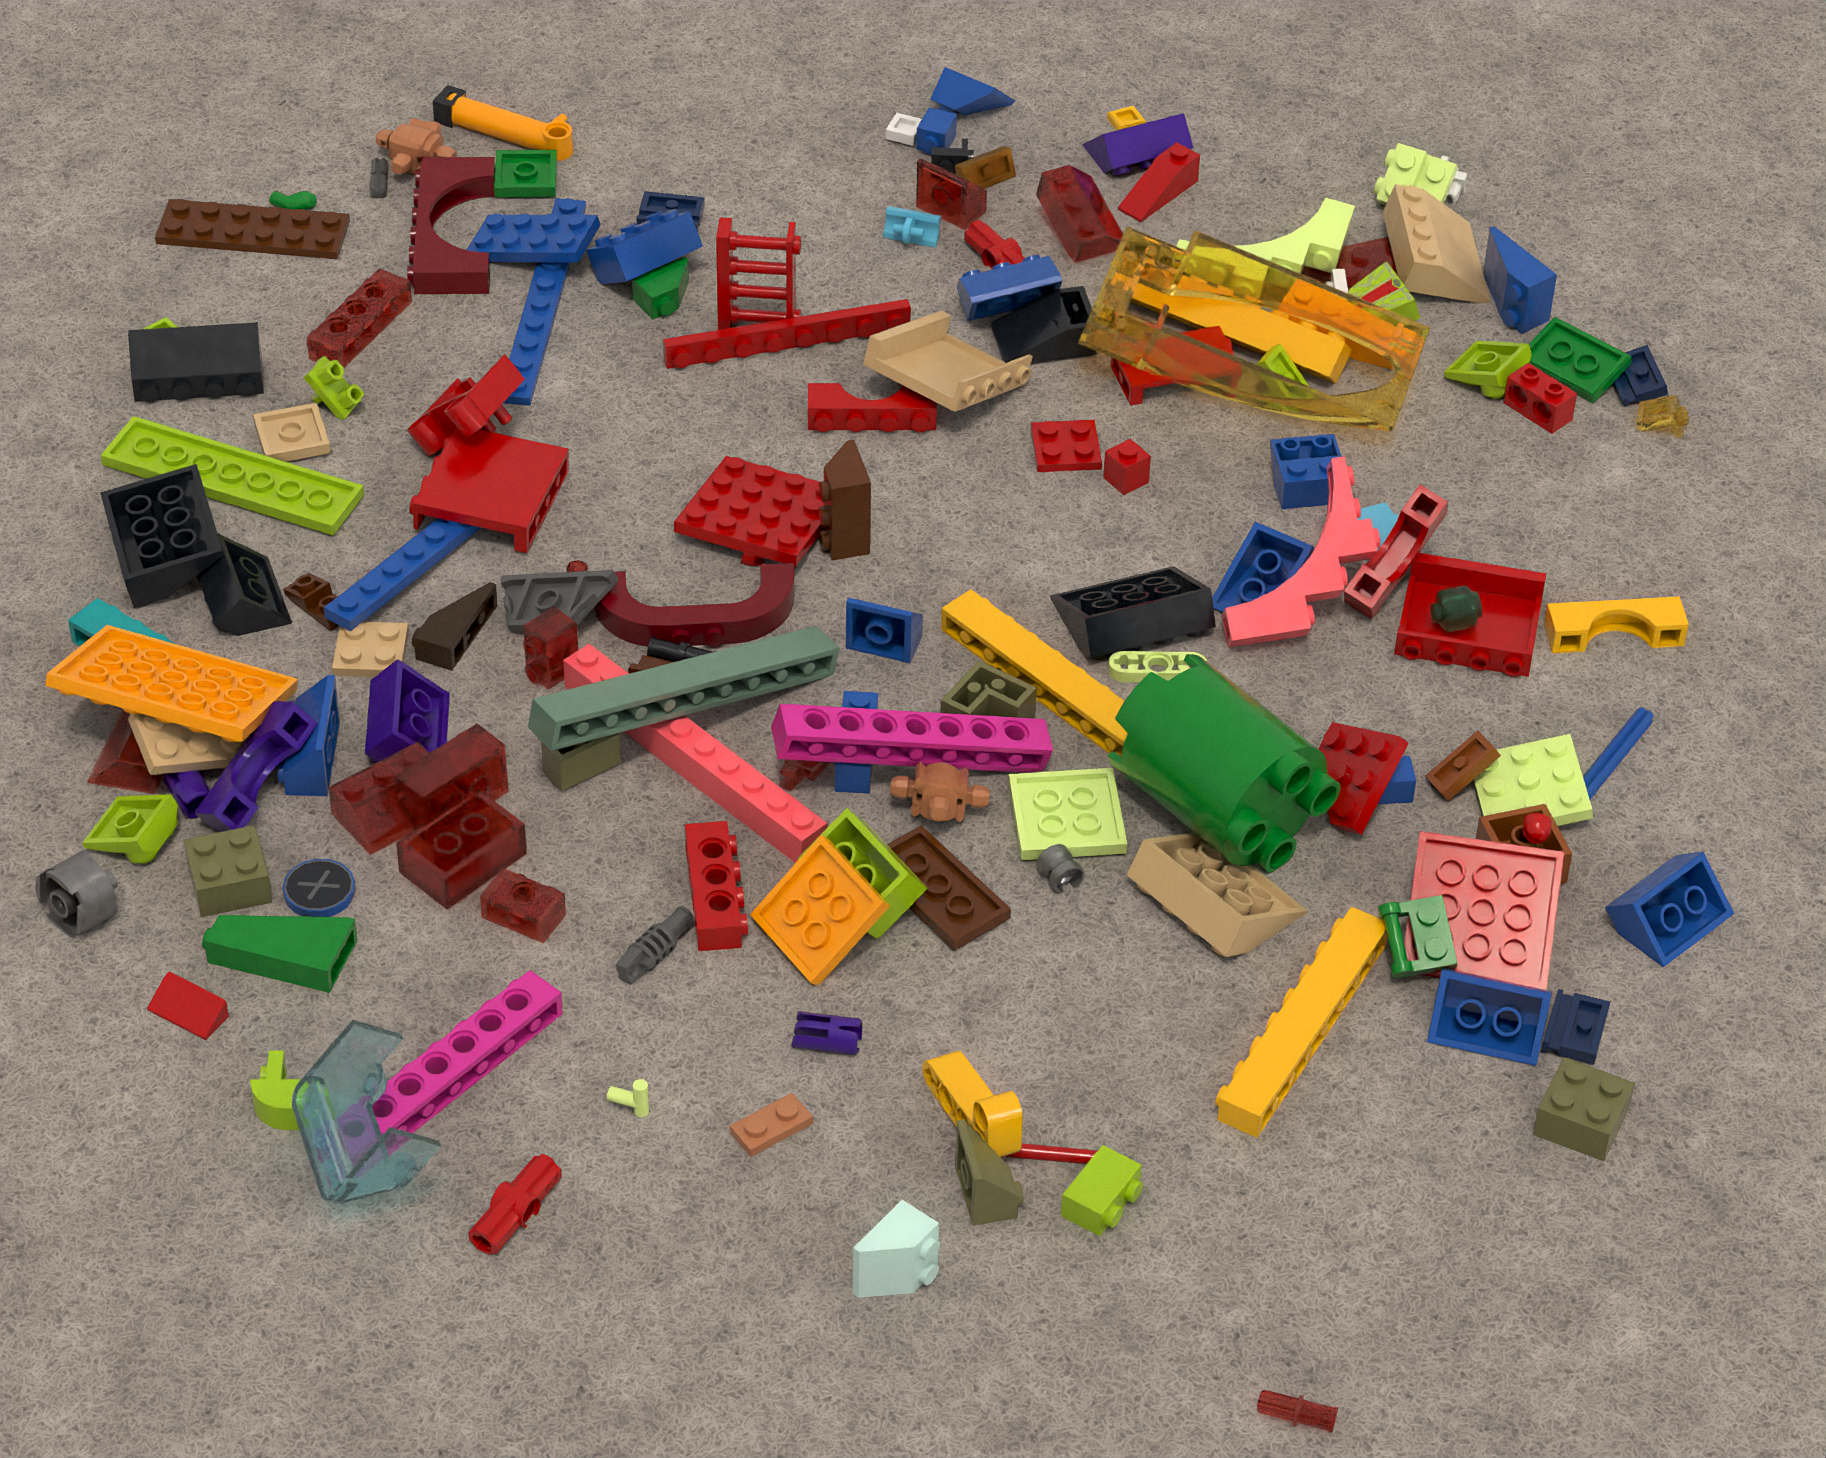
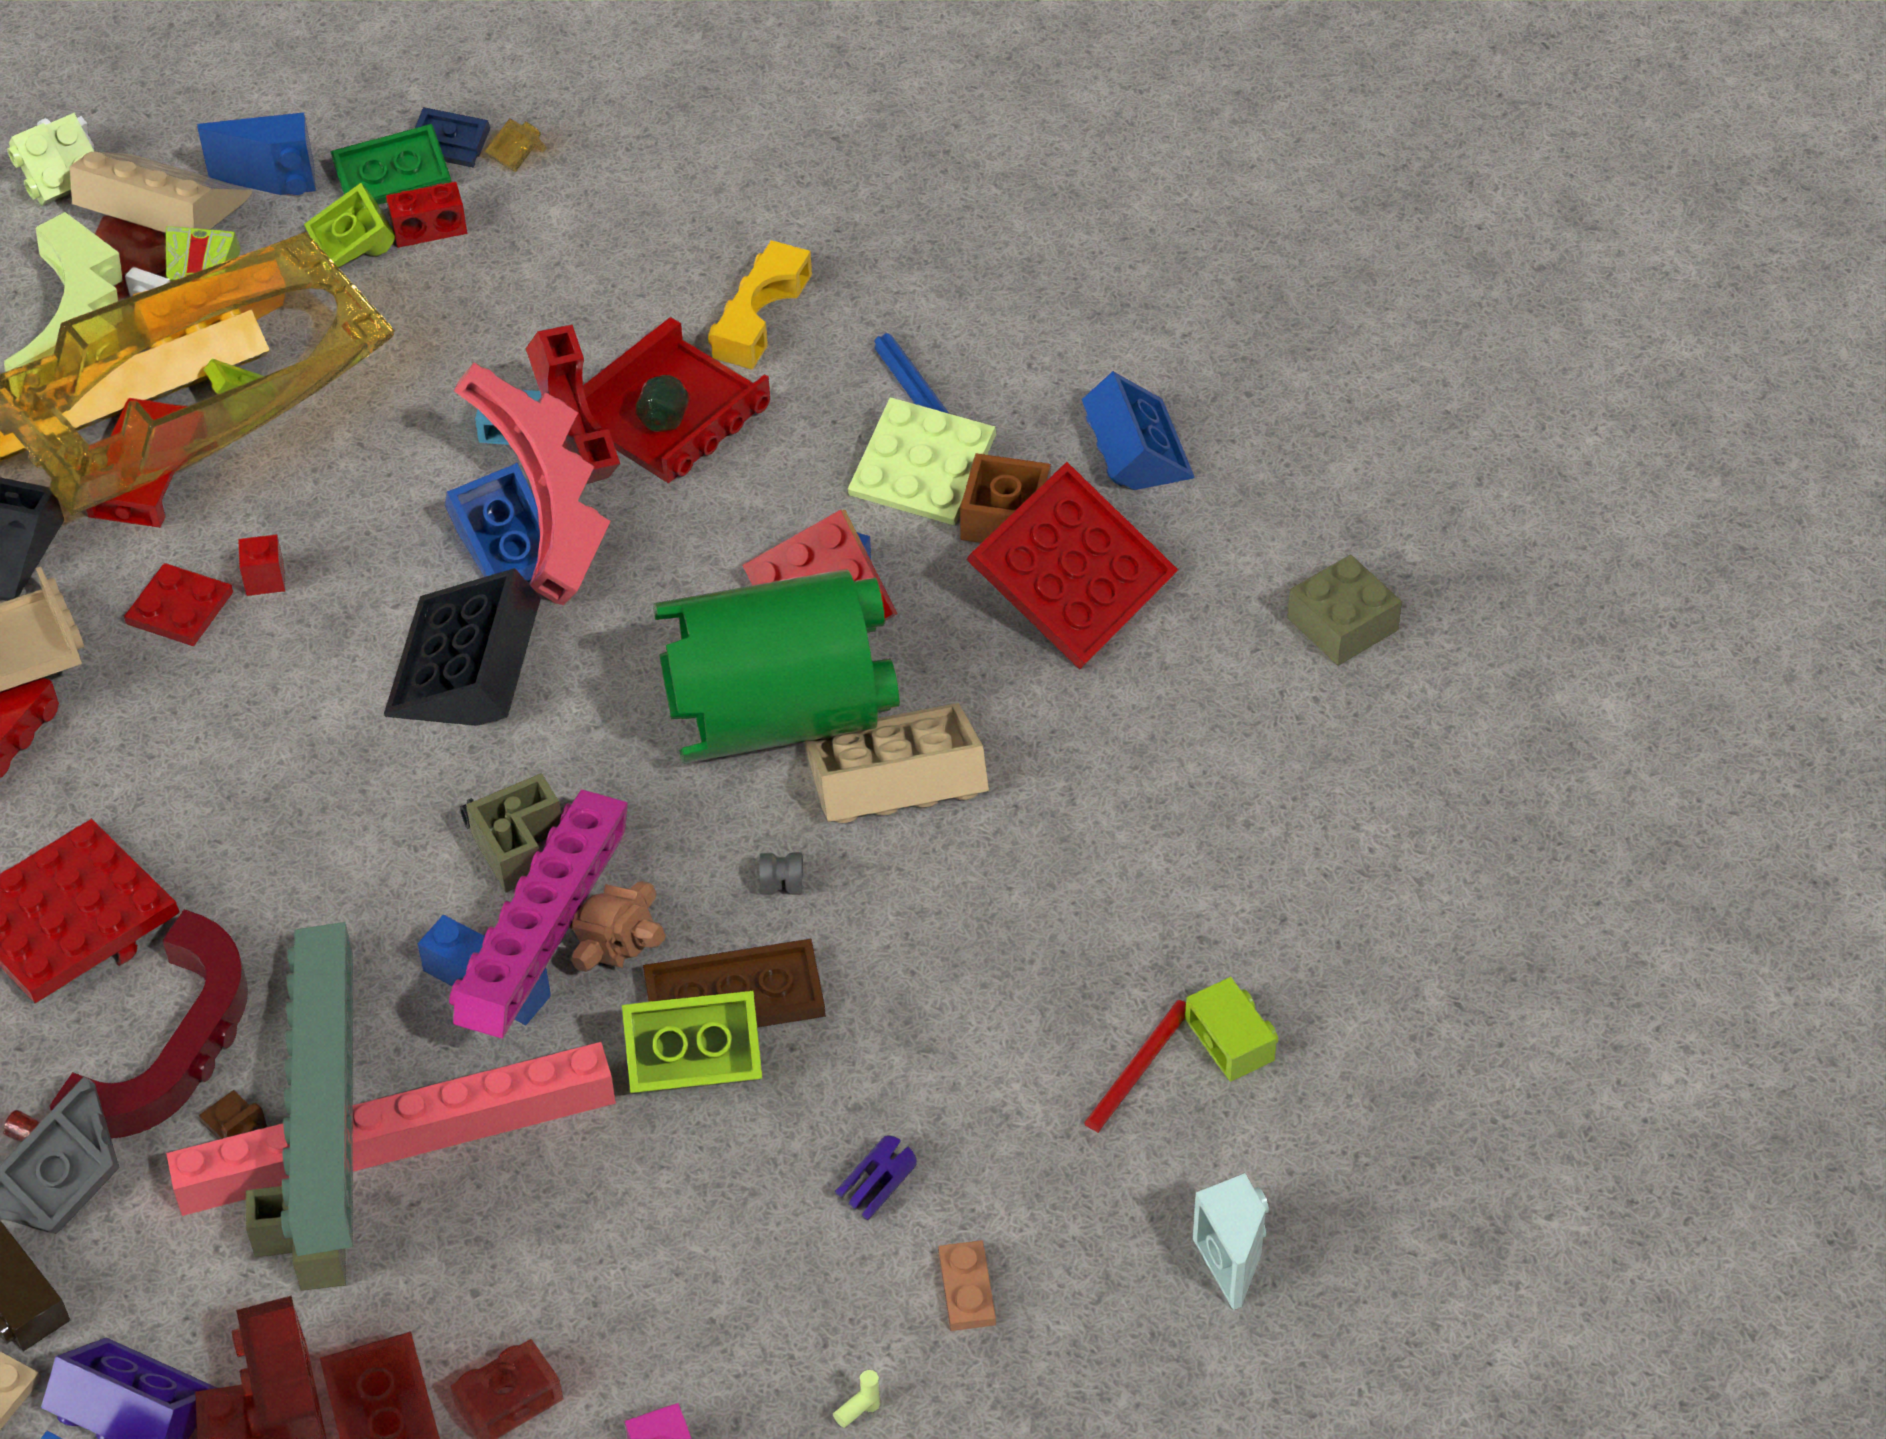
camera: 60 degrees left, 5 degrees up
clear red brick [523,606,578,690] -> none
dark grey hinge [616,906,695,984] -> none
black pin [647,636,716,662] -> none
red brick [685,821,748,951] -> none
light orange plate [750,835,890,985] -> none
clear red plate [779,759,831,792] -> none
reddish brown slope [819,439,871,561] -> none
blue slope [846,597,923,663] -> none
yellow beam [922,1050,1023,1157] -> none
yellow brick [941,589,1128,756] -> none
olive slope [955,1120,1024,1226] -> none
yellowish green plate [1008,768,1127,860] -> none
yellowish green beam [1108,651,1207,682] -> none
yellow brick [1215,906,1388,1138] -> none
clear red axle [1257,1390,1338,1433] -> none
blue slope [1270,434,1342,509] -> none
plate [1378,895,1458,978] -> none
dark orange plate [1425,730,1501,801] -> none
blue slope [1427,968,1553,1066] -> none
red hinge [1522,813,1552,844] -> none
dark blue plate [1542,989,1611,1064] -> none

